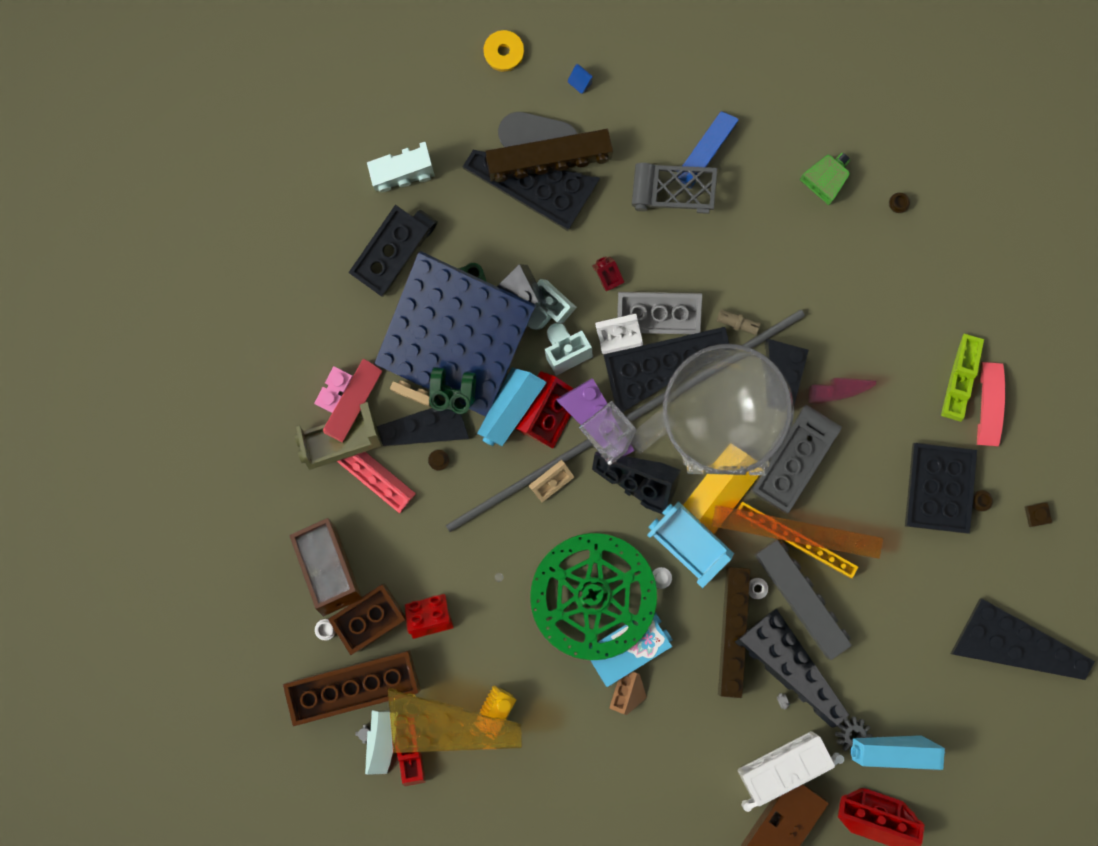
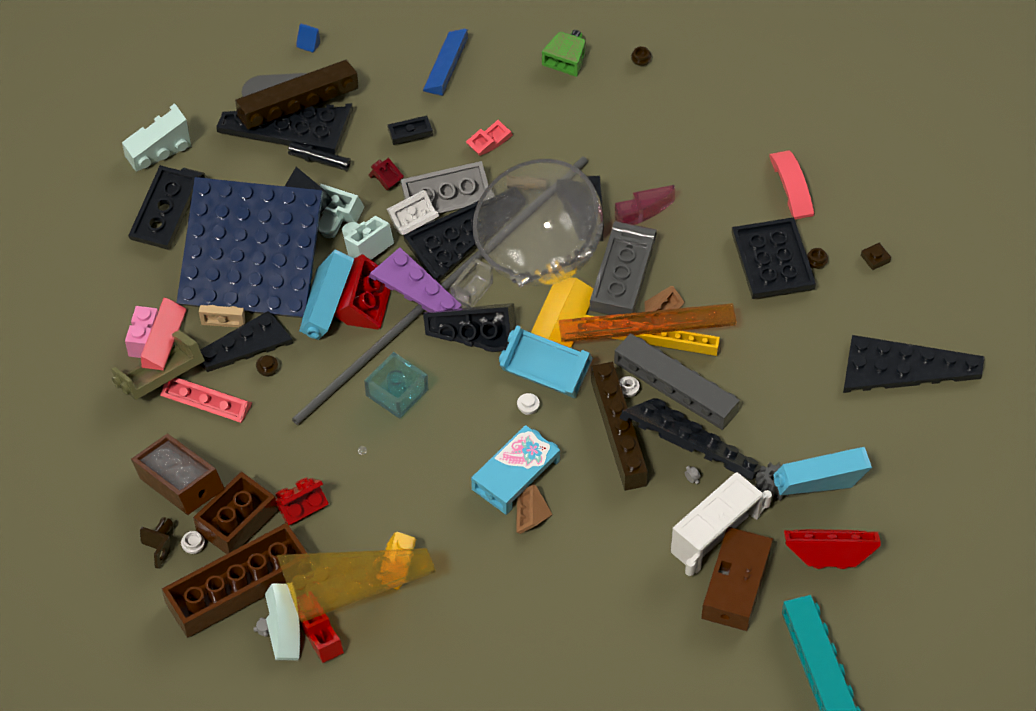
camera: 20 degrees left, 30 degrees down
dark green piece [429,367,476,414] -> none
yellow tile [483,30,524,72] -> none
tan plate [529,460,574,503] -> none
green piece [530,533,657,660] -> none
clear slope [579,401,636,466] -> none
dark grey piece [632,163,718,214] -> none
lime slope [941,334,984,422] -> none
none -> dark brown bracket [140,517,174,569]
none -> black pin [288,142,351,171]
none -> clear light blue brick [364,352,429,419]
none -> black plate [387,115,433,145]
none -> coral slope [466,120,513,156]
none -> medium nougat slope [645,286,685,327]

